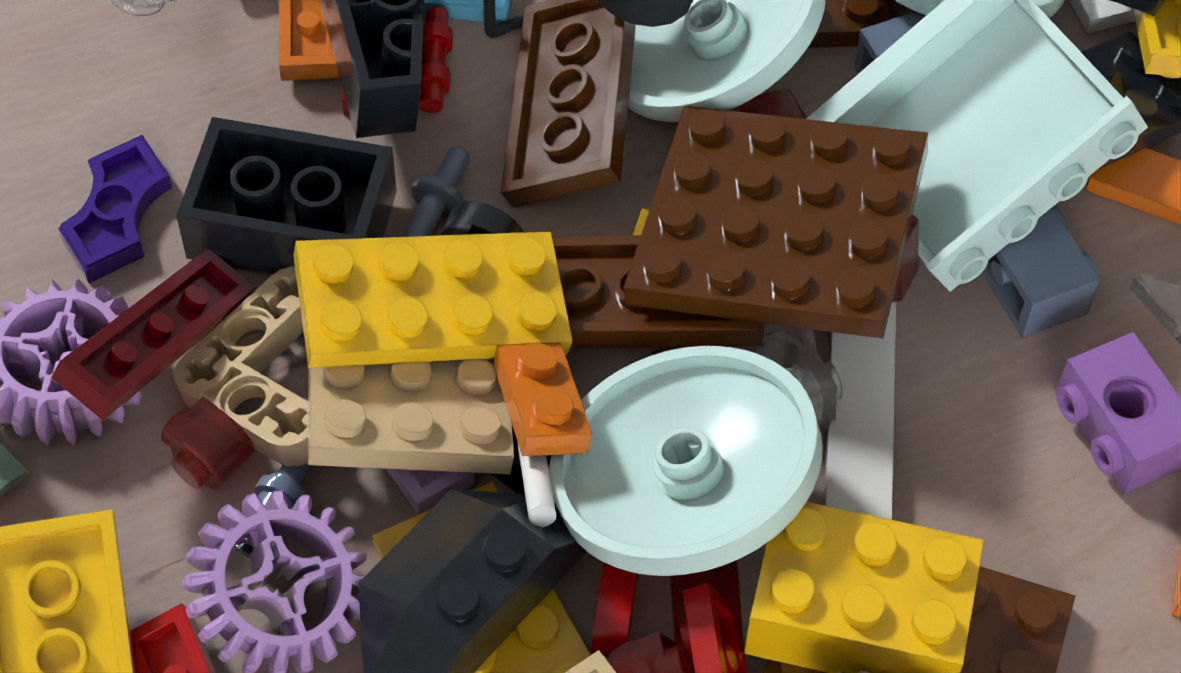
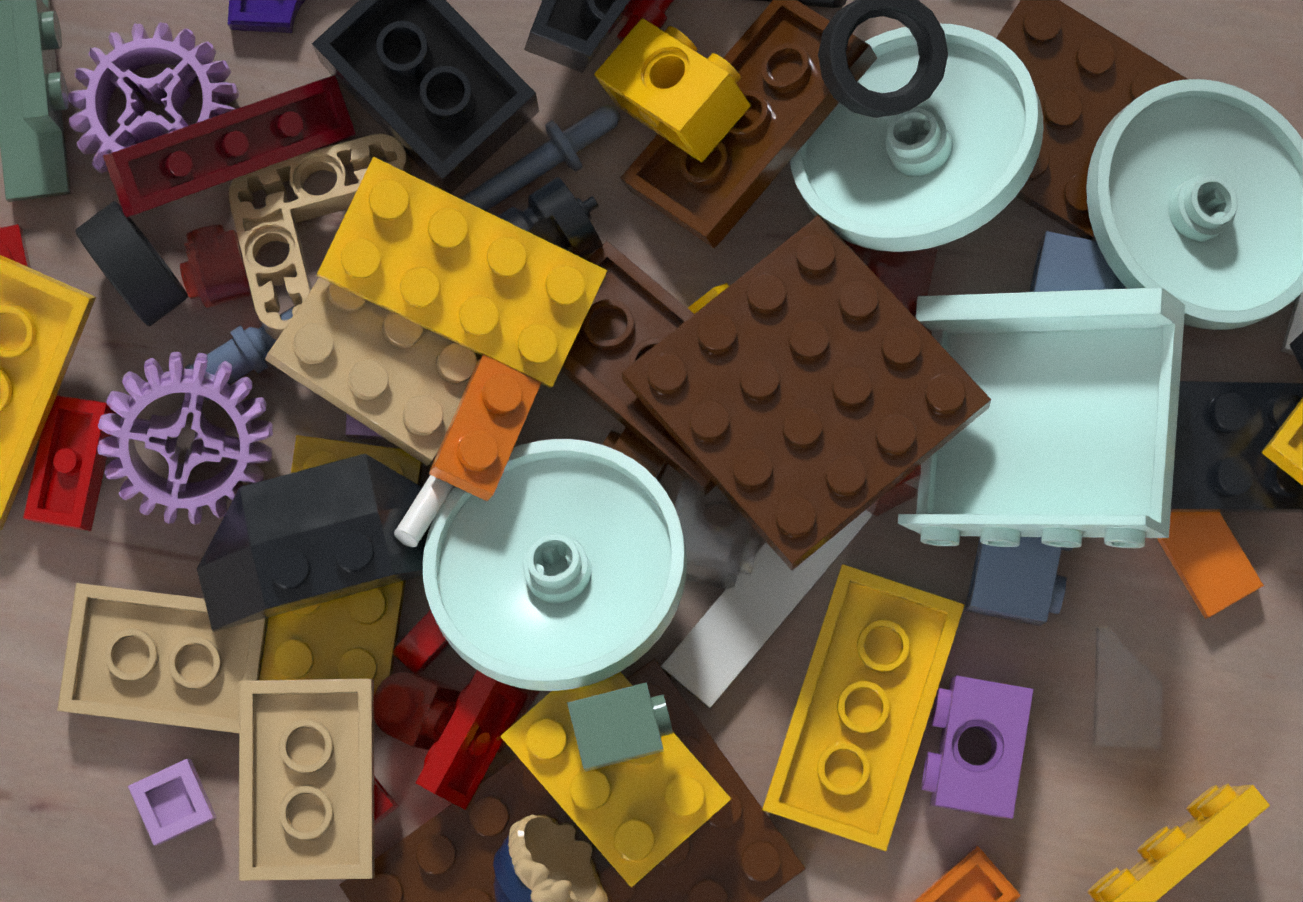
camera: 40 degrees right, 25 degrees up
none -> black tyre [75,201,188,326]
none -> sand green brick [567,682,673,772]
none -> yellow brick [594,18,751,163]
none -> yellow plate [762,564,965,851]

